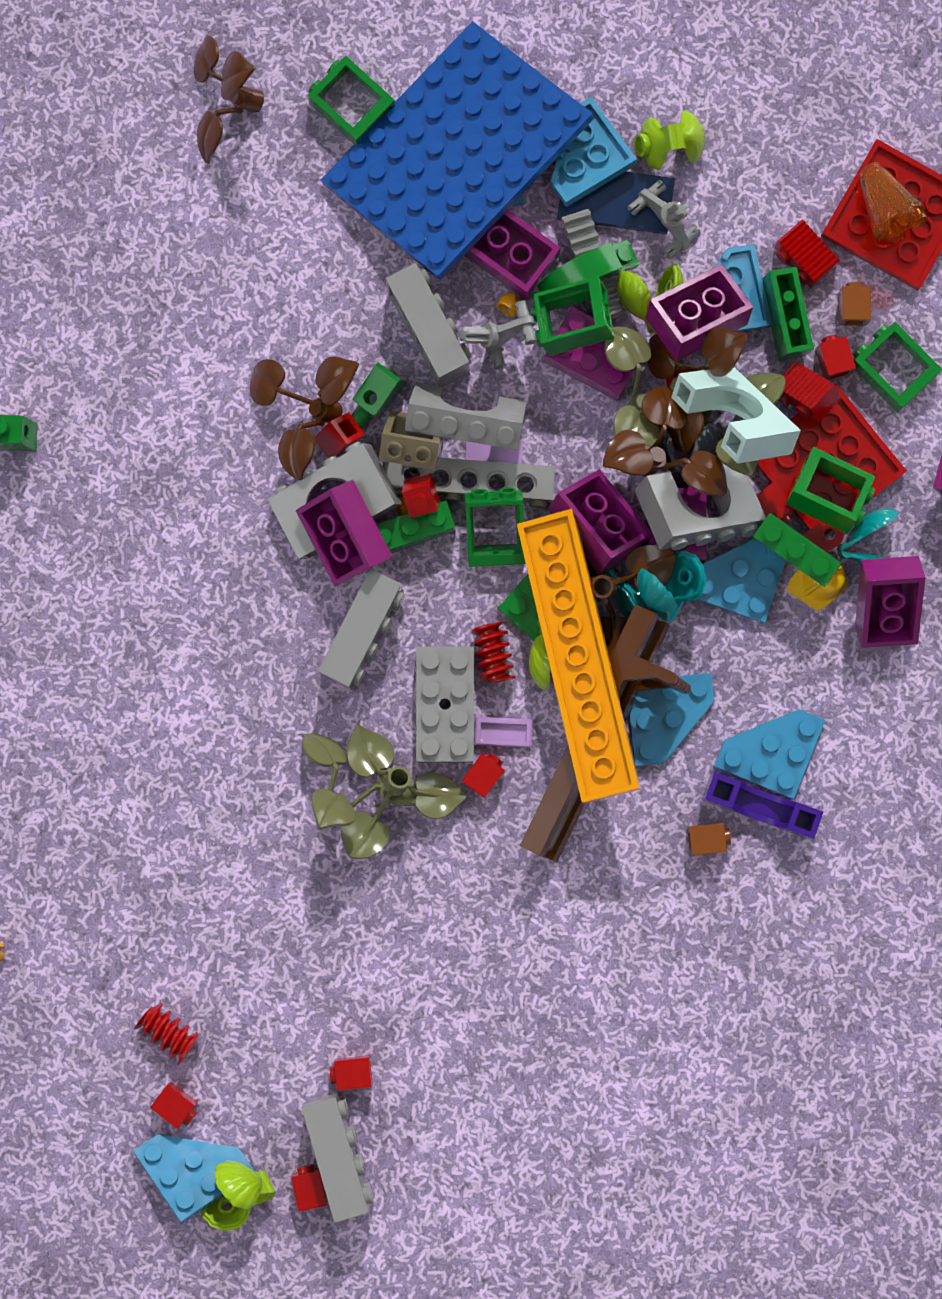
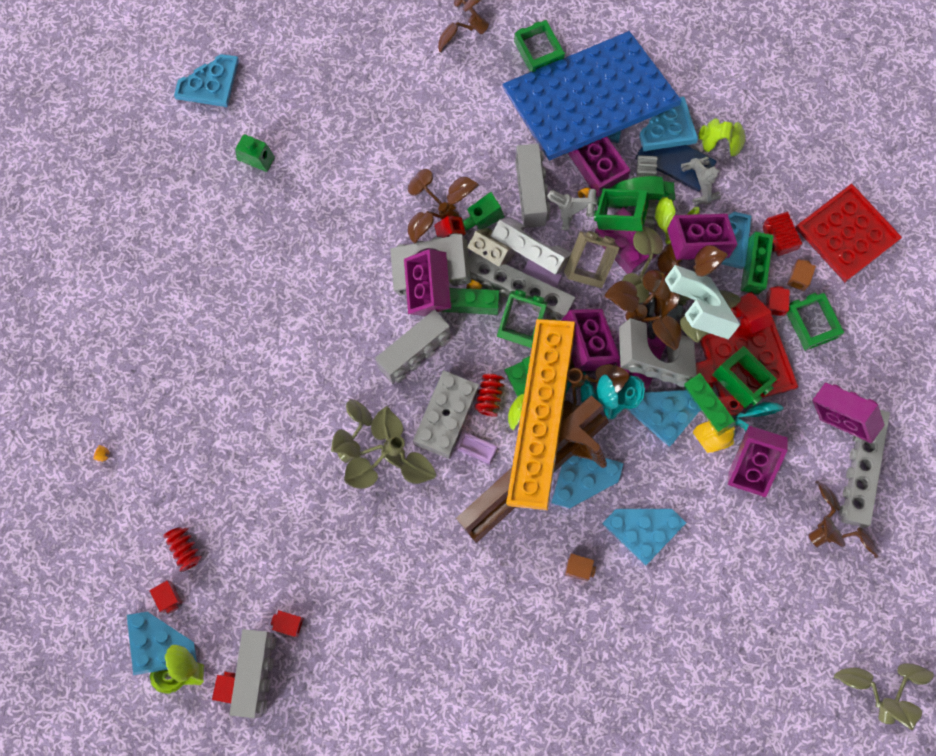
camera: 25 degrees right, 10 degrees down
red brick [402,473,439,518] -> none
red brick [461,753,505,798] -> none
dark purple arch [701,772,824,839] -> none
clear orange cone [859,162,927,244] -> none
none -> dark tan window [564,231,619,288]

